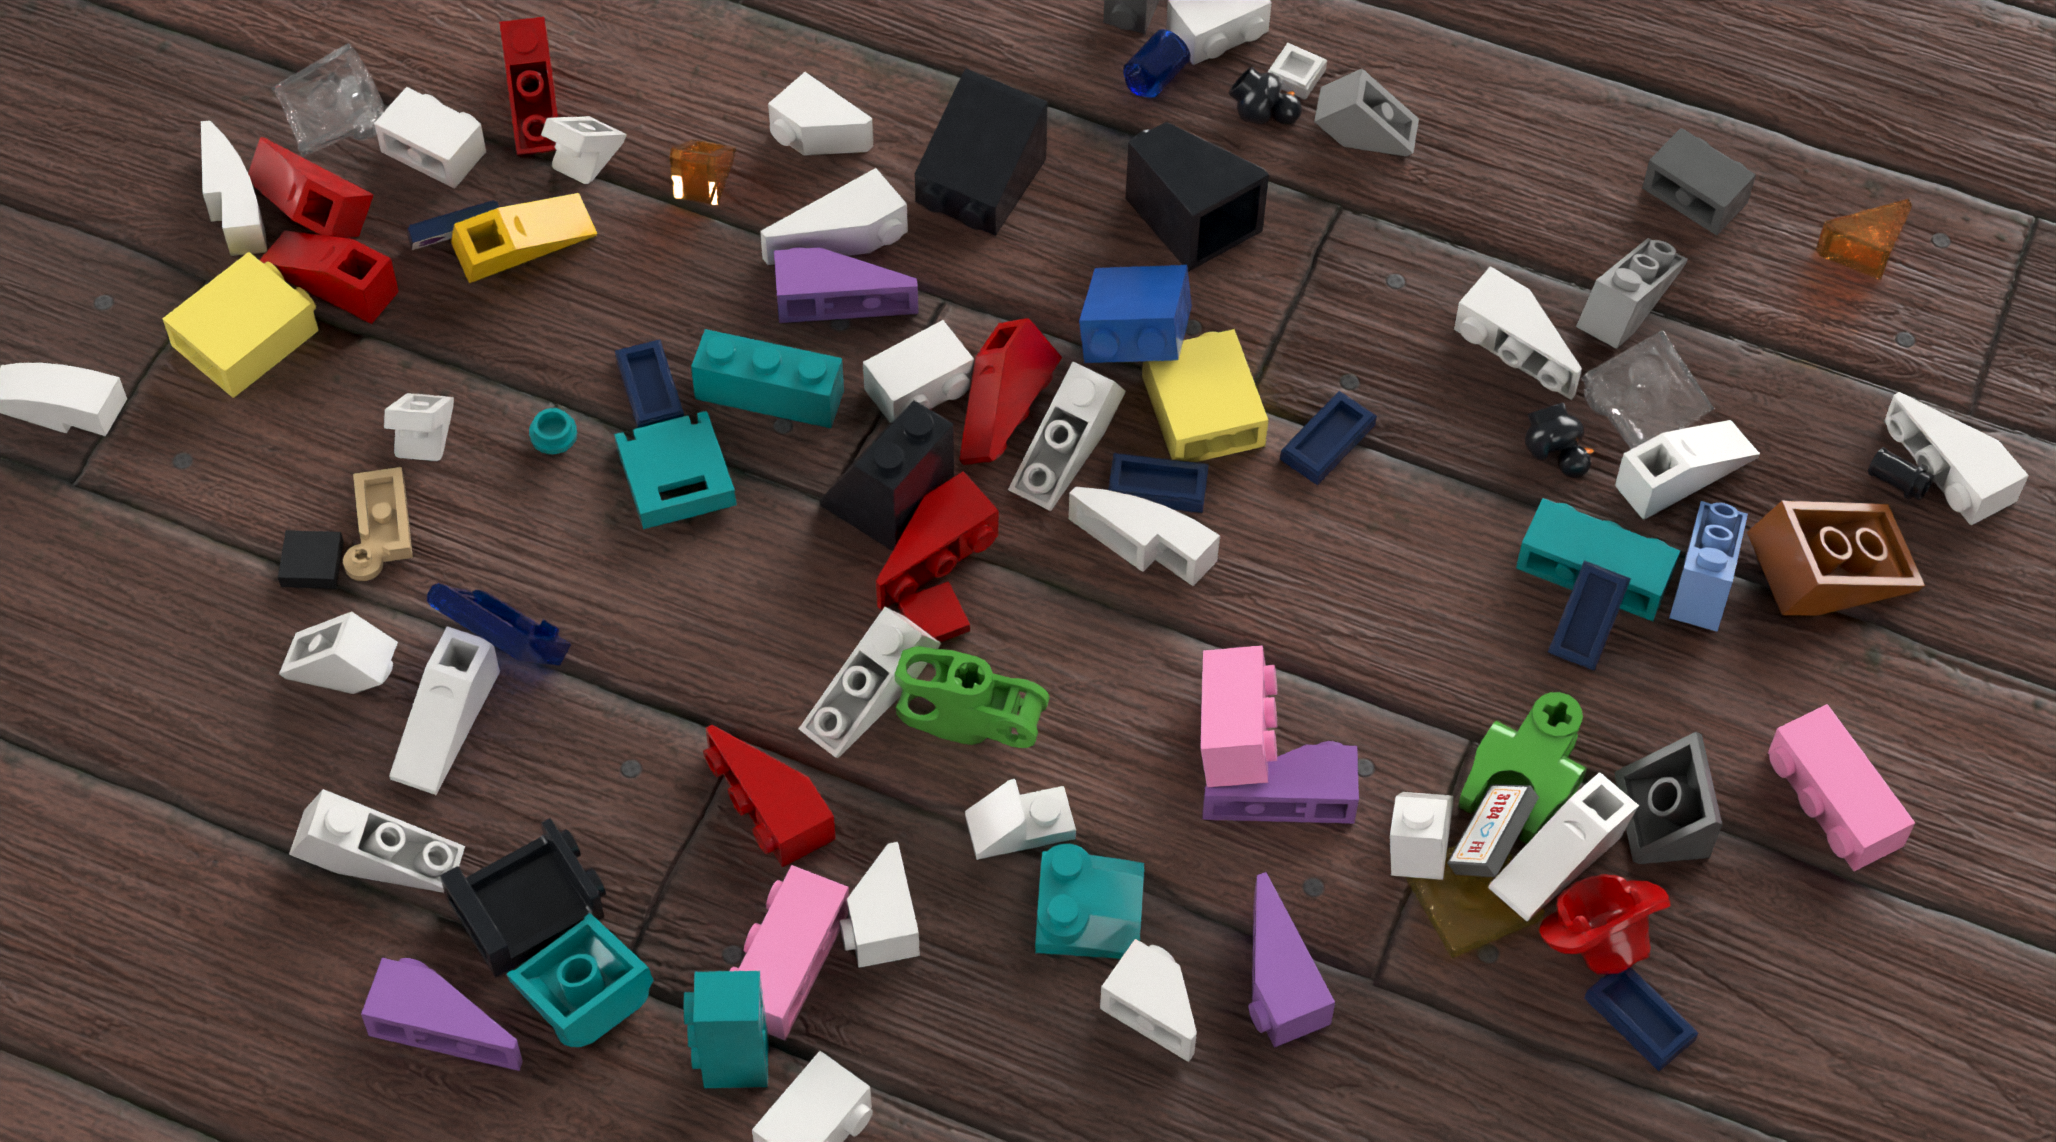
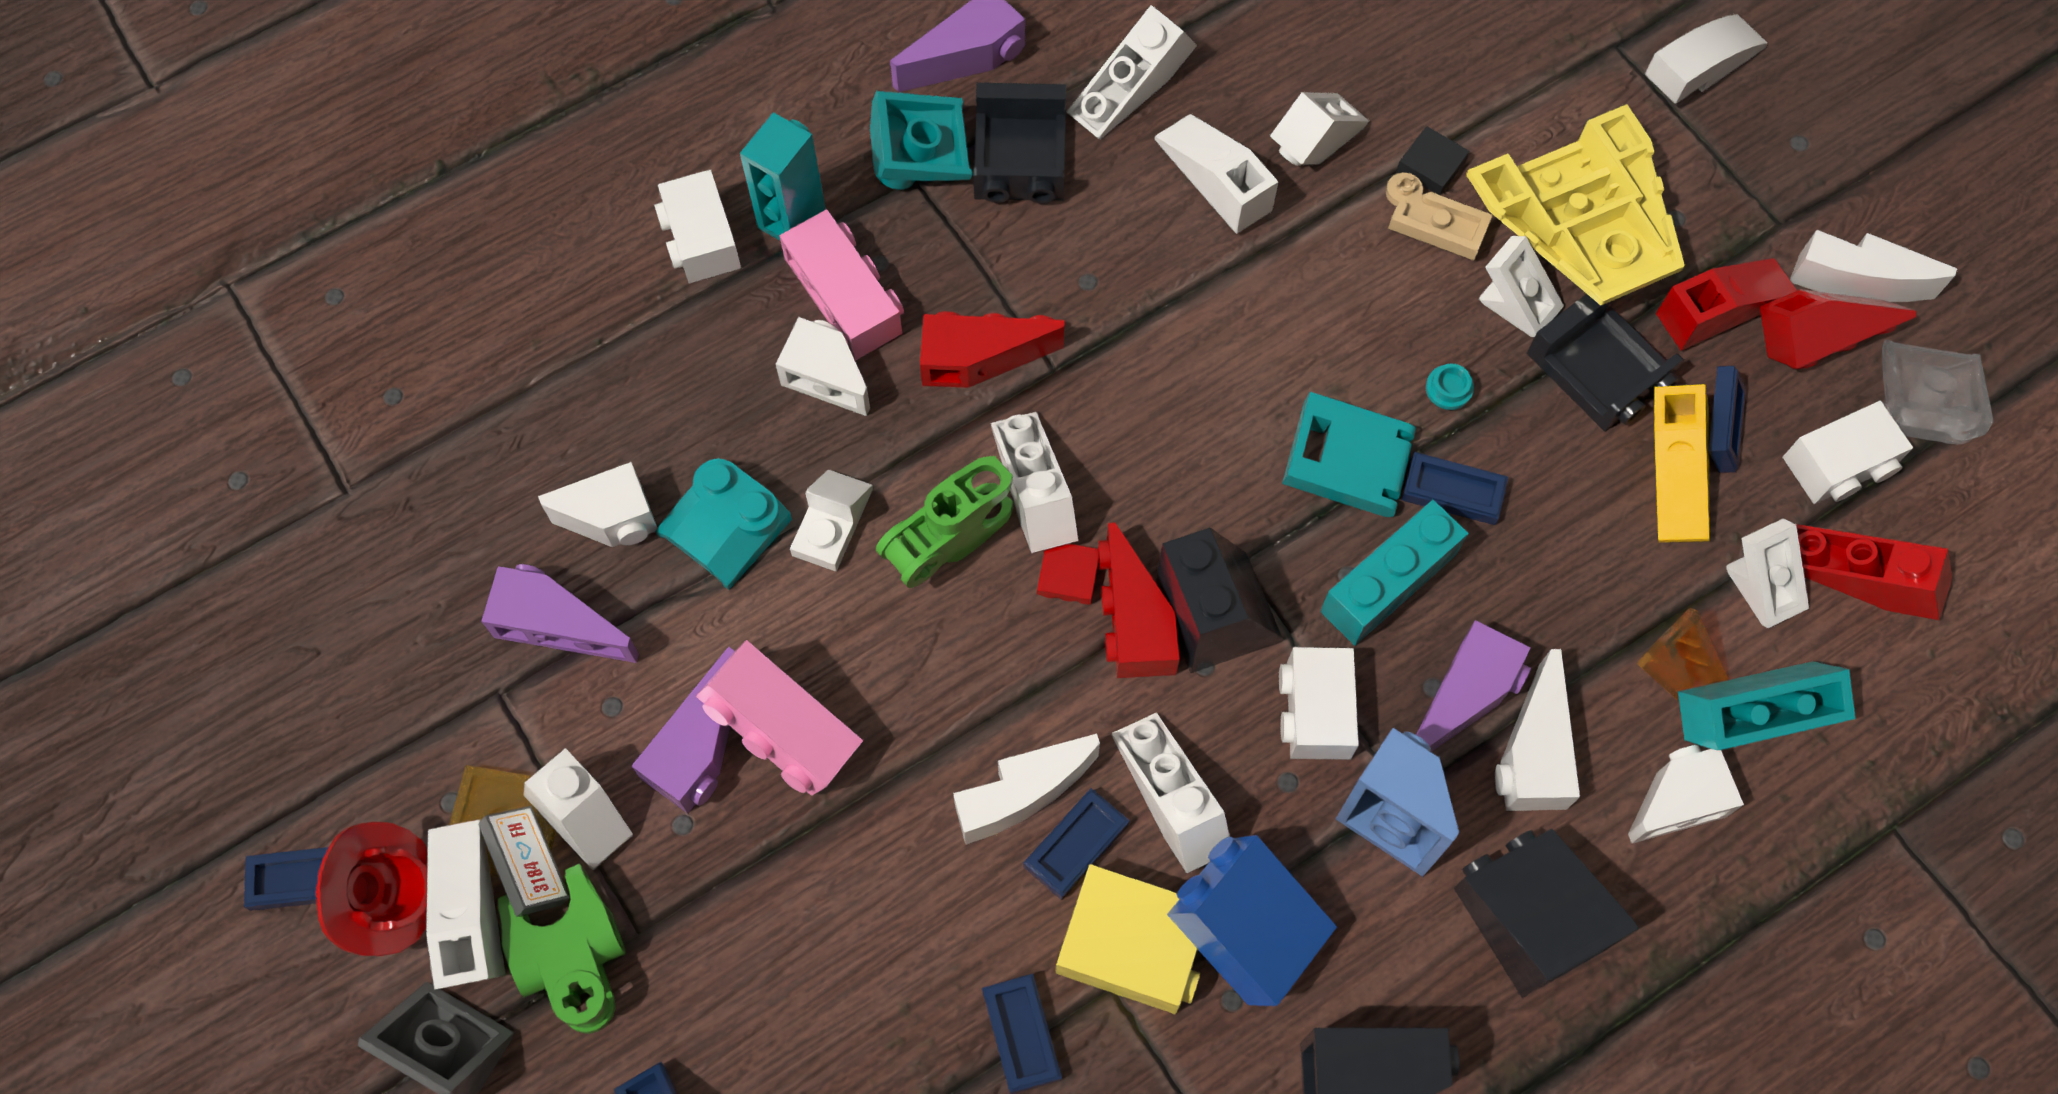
camera: 125 degrees right, 10 degrees up
light yellow brick [162,252,319,398] -> none
clear blue container [427,583,572,666] -> none
red slope [959,318,1063,465] -> none
none -> medium blue slope [1336,728,1459,877]
none -> light yellow wedge [1466,104,1685,305]
none -> black panel [1526,294,1684,432]
none -> teal brick [1678,661,1856,751]

